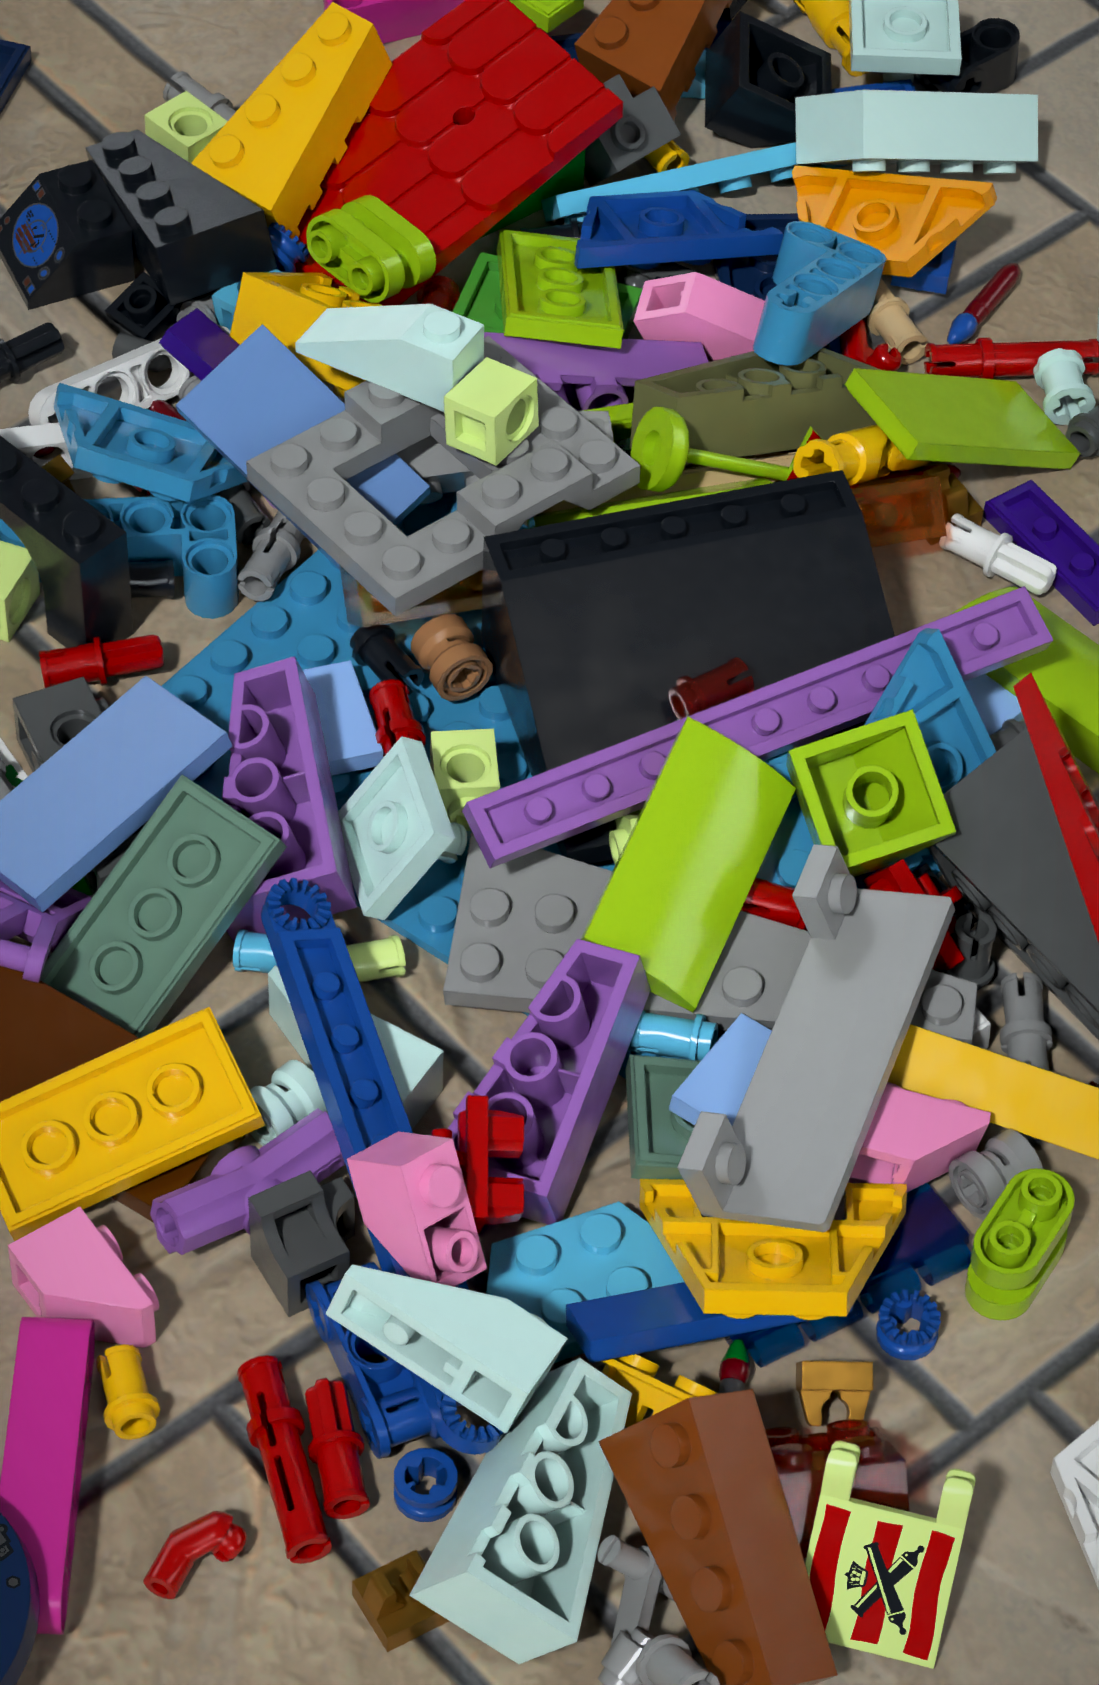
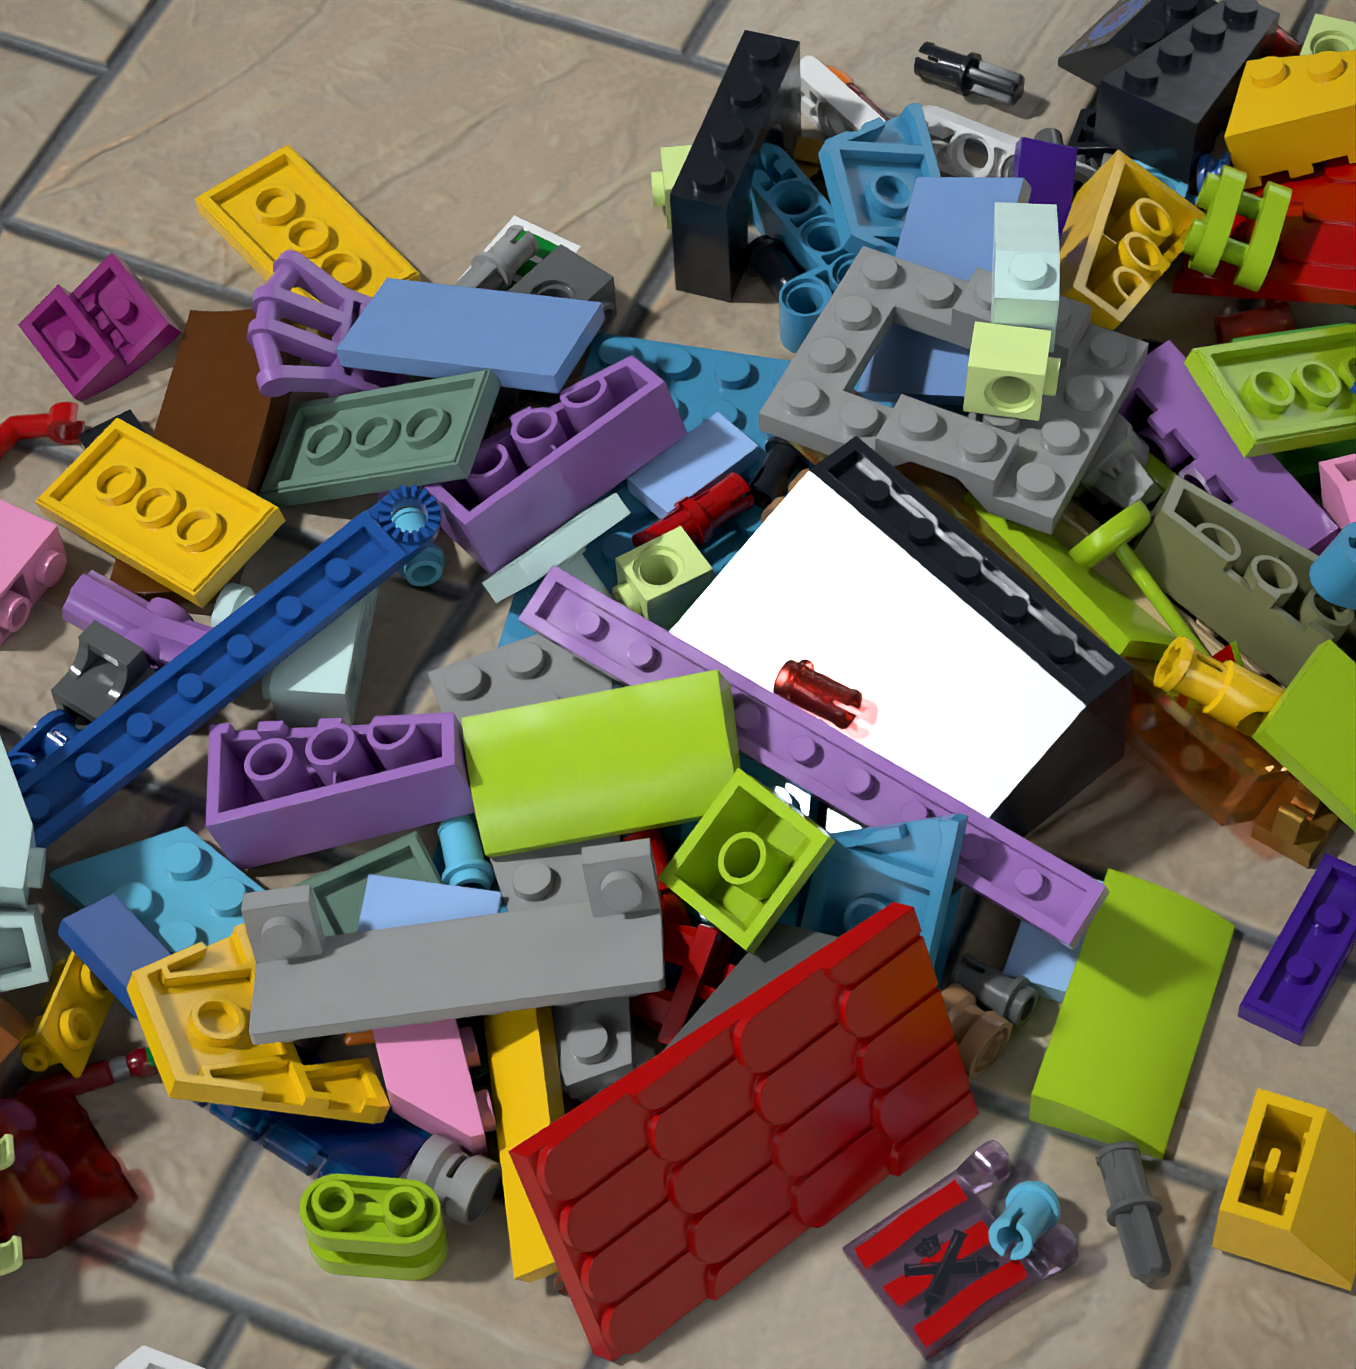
camera: 70 degrees right, 5 degrees up
red axle [39,634,165,688] -> none
yellowish green pin [346,935,406,983] -> none
bright pink slope [347,1131,487,1287] -> none
red hips [431,1095,524,1235] -> none
pearl gold tile [796,1361,873,1427] -> none
blue bush [876,1289,941,1360] -> none
white axle [939,513,1057,595] -> none

